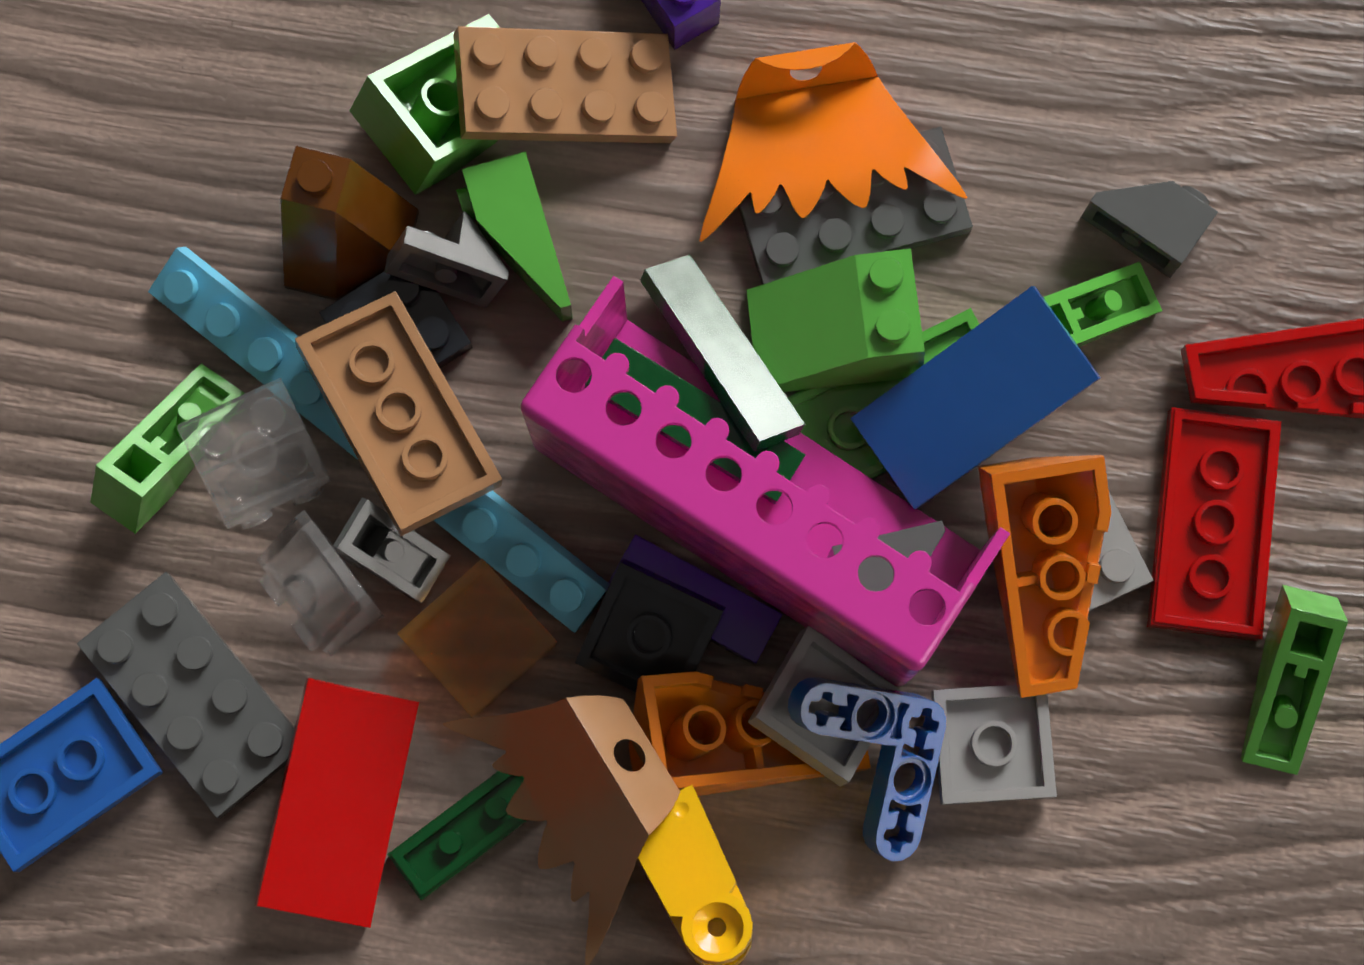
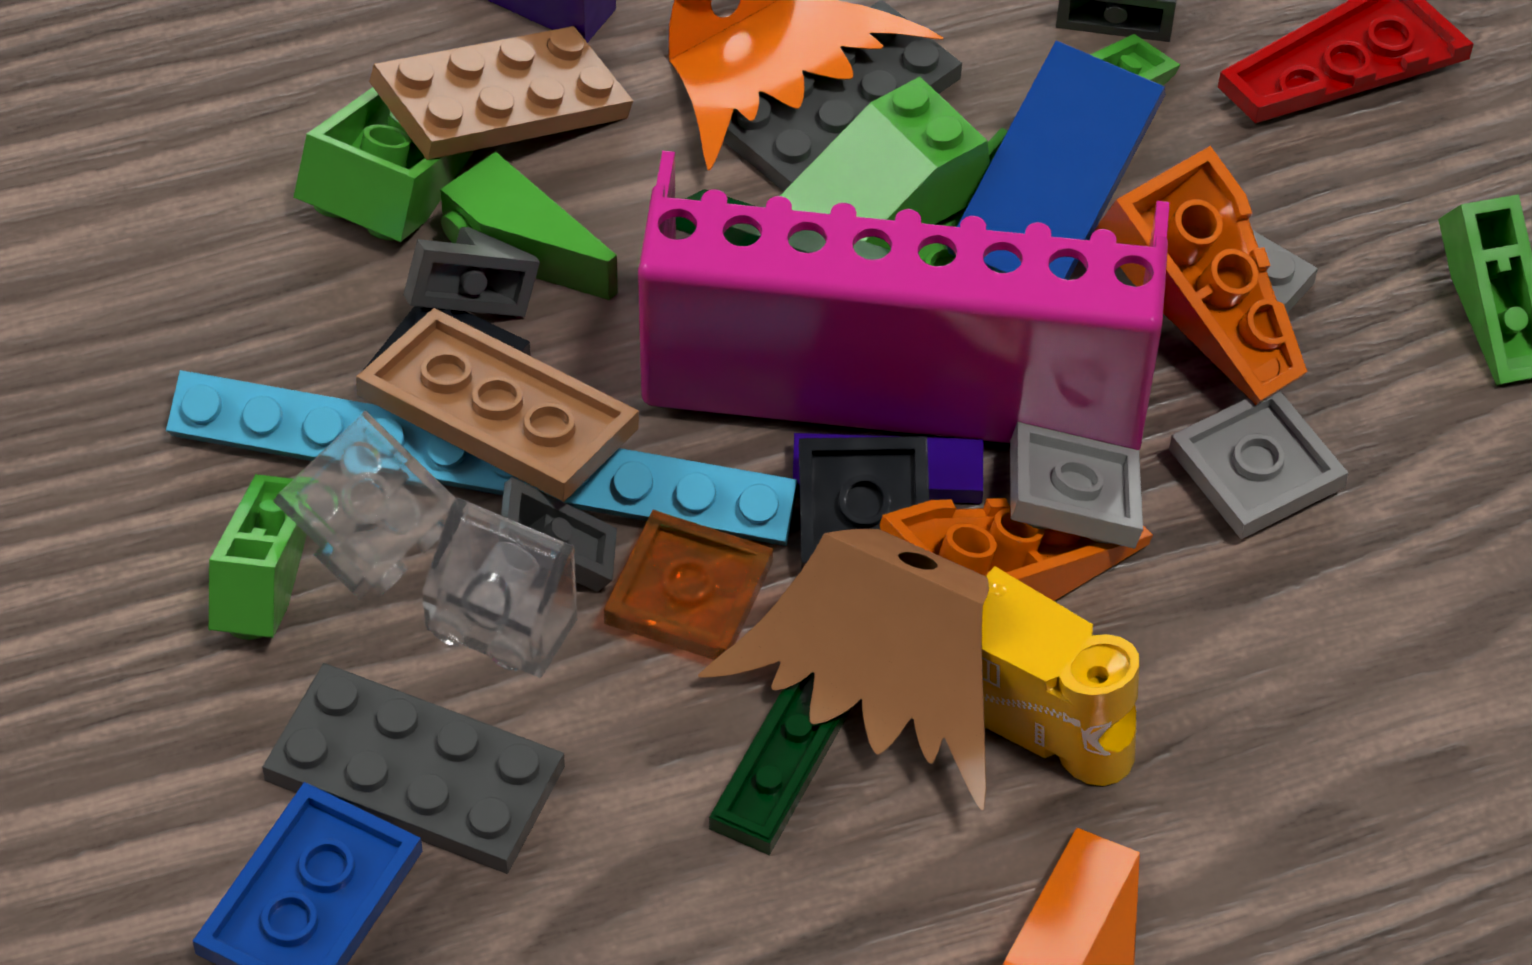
camera: 25 degrees left, 25 degrees down
red tile [255,678,419,928] -> none
reddish brown slope [280,146,419,301] -> none
blue beam [788,677,946,861] -> none
red tile [1147,407,1282,642] -> none

